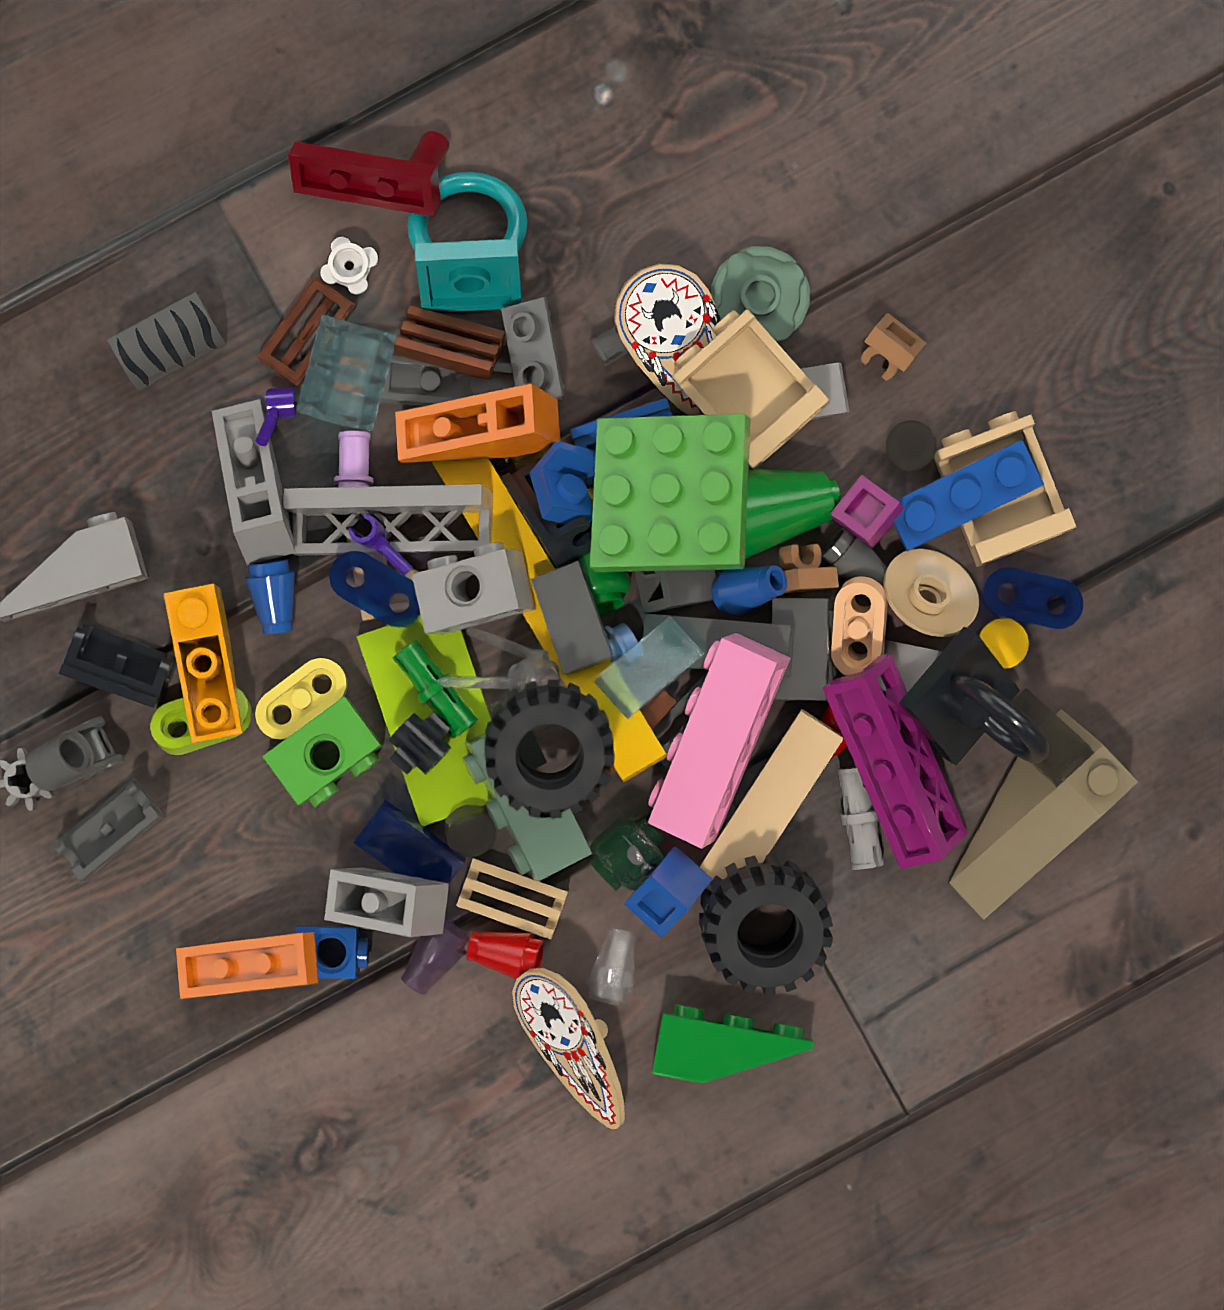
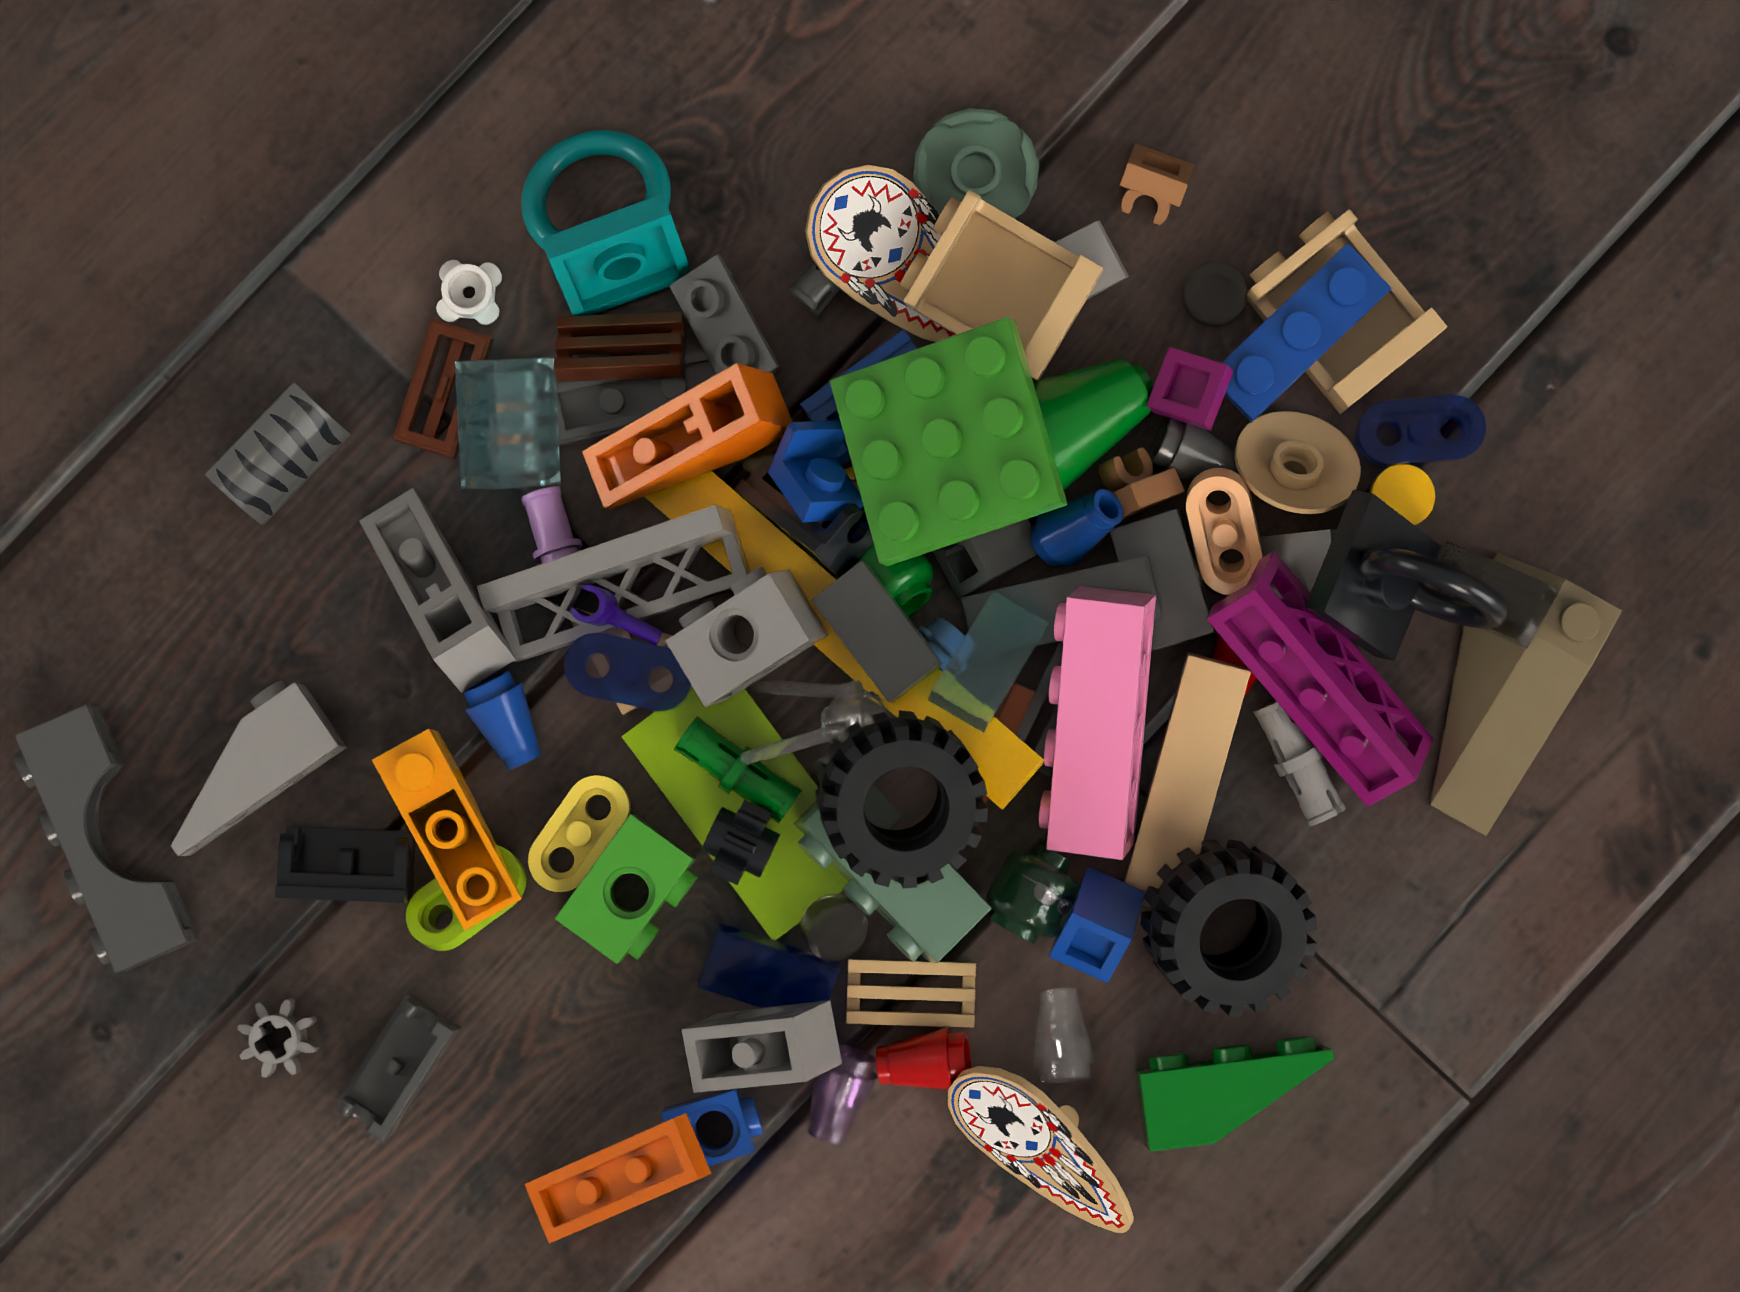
camera: 15 degrees left, 0 degrees up
dark grey piece [26,716,125,791] -> none
dark purple hand [255,388,296,446] -> none
dark red piece [288,131,449,217] -> none

